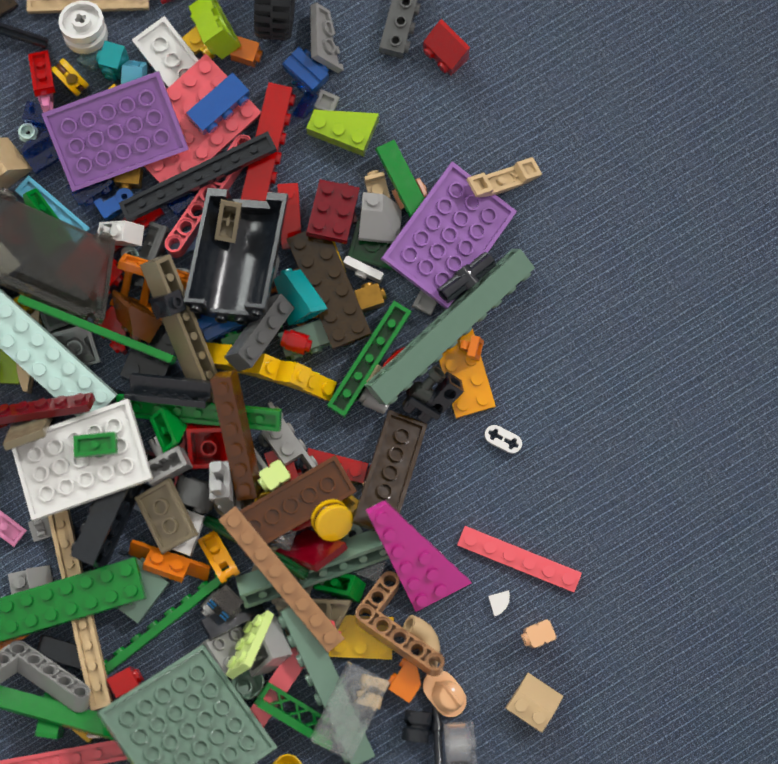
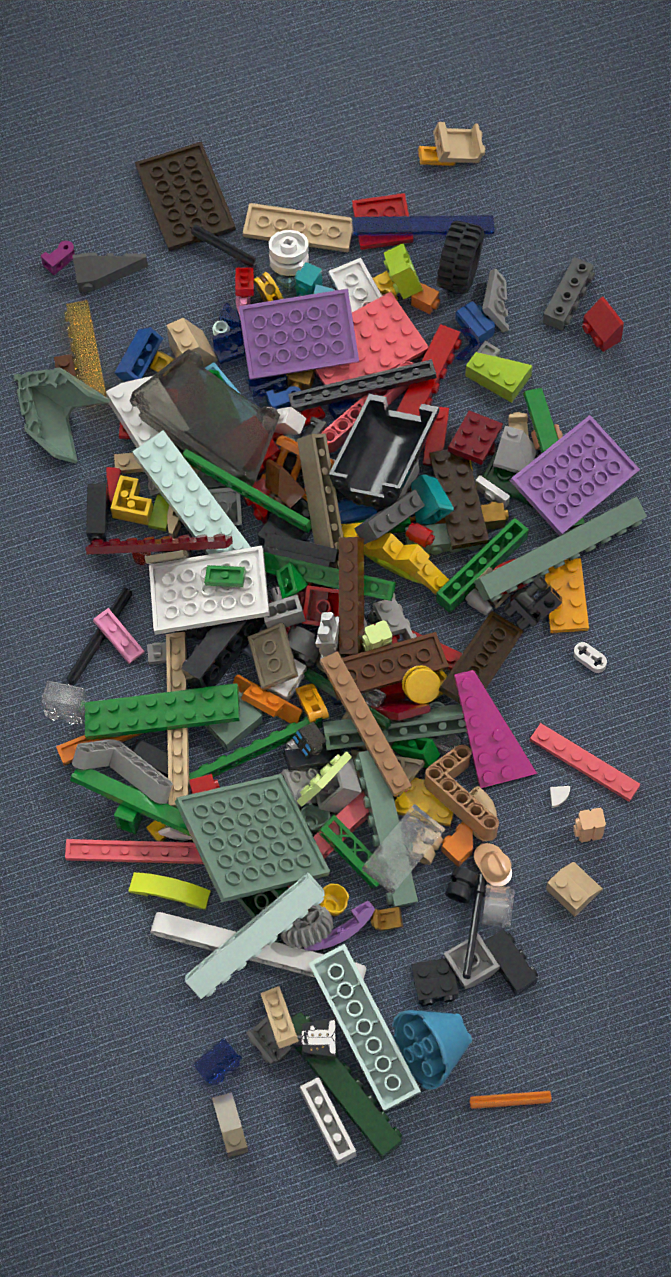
camera: 15 degrees right, 15 degrees down
light grey slope [8,565,53,594] -> none
black bracket [149,290,186,319] -> none
blue brick [186,72,250,135] -> none
dark tan slope [215,199,242,243] -> none
light grey tile [412,290,437,316] -> none
black piece [437,252,496,303] -> none
orange tile [459,335,484,361] -> none
tan slope [466,157,542,197] -> none

